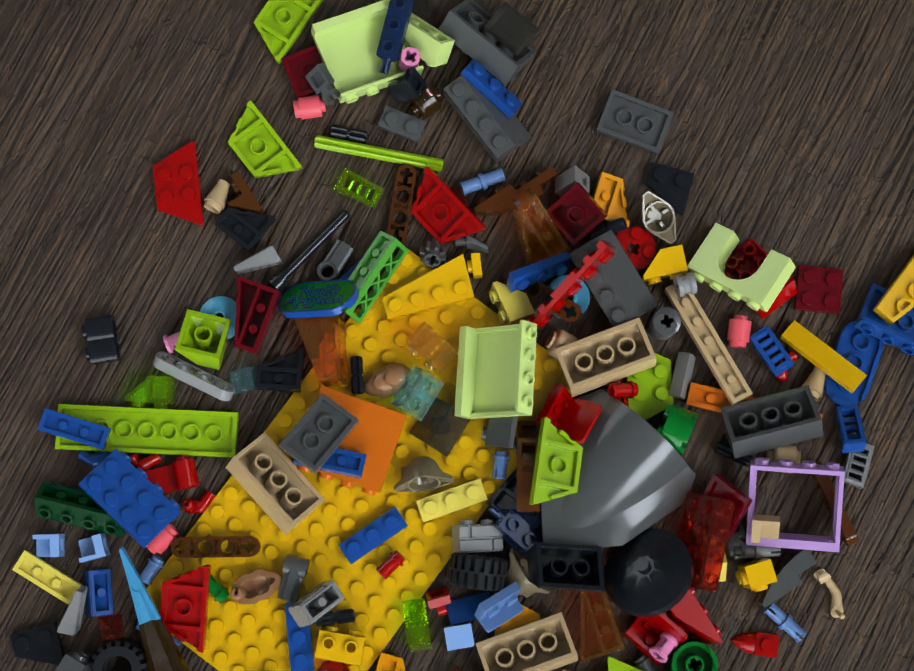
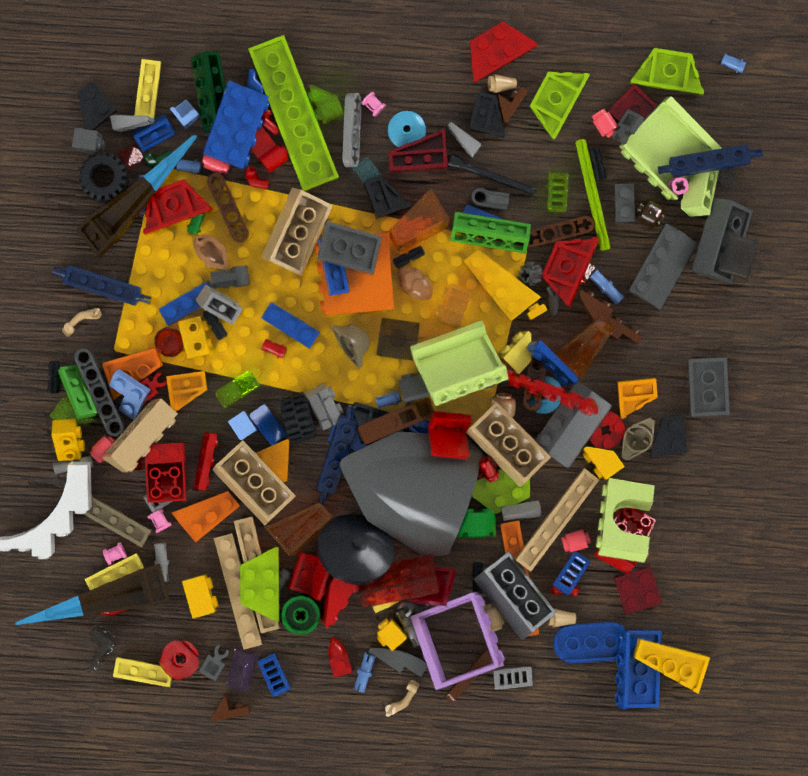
camera: 65 degrees right, 5 degrees up
light blue panel [32,534,65,557] -> none
blue plate [38,408,111,450] -> none
black brick [82,315,121,365] -> none
lime slope [175,309,231,370] -> none
tile [278,279,359,318] -> none
black panel [387,67,426,103] -> none
clear light blue brick [391,365,444,422] -> none
light yellow plate [416,479,488,522] -> none
red tile [425,586,451,616] -> none
blue plate [460,59,522,119] -> none
medium blue bracket [474,582,524,633] -> none
dark tan hat [505,548,550,598] -> none
black slope [527,542,605,592] -> none
lime wing [529,417,583,505] -> none
dark red plate [544,182,608,246] -> none
light grey panel [555,165,590,198] -> none
black piece [589,217,627,240] -> none
dark grey piece [648,307,681,340] -> none
bright pink bush [649,632,679,663] -> none
light grey wheel [673,272,697,298] -> none
tan panel [751,514,780,543] -> none
yellow tile [780,320,867,393] -> none
blue slope [835,405,867,453] -> none
none -> dark green arm [143,150,171,166]

